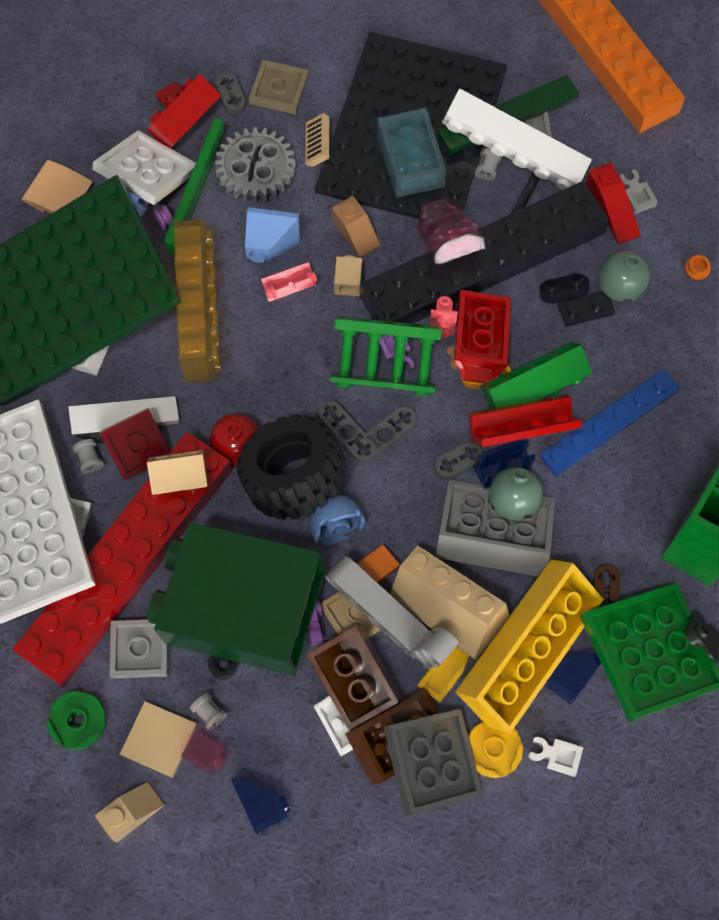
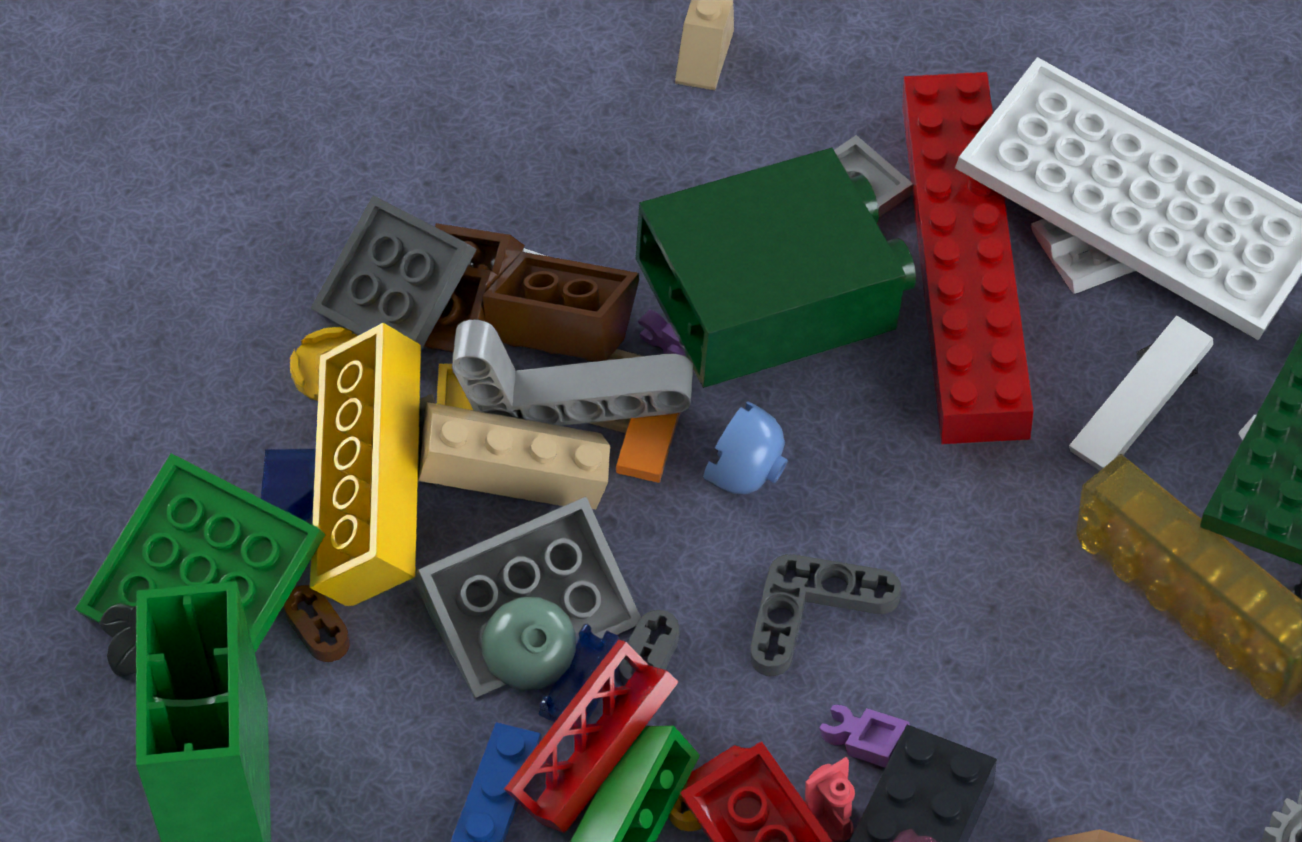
camera: 145 degrees right, 15 degrees down
green plate [47,691,106,750] -> none
light grey bush [72,439,104,474] -> none
dark red plate [99,408,170,480] -> none
tan tile [120,701,197,778] -> none
tan brick [147,450,208,495] -> none
clear pink bracket [181,731,228,775] -> none
light grey bush [190,692,228,731] -> none
red cylinder [209,413,260,467] -> none
clear blue slope [231,777,291,836] -> none
black tyre [237,414,347,520] -> none
medium blue slope [245,207,301,263] -> none
coral hinge [261,262,317,302] -> none
green fence [330,316,442,396] -> none
tan brick [334,255,362,296] -> none
white plate [528,737,583,777] -> none

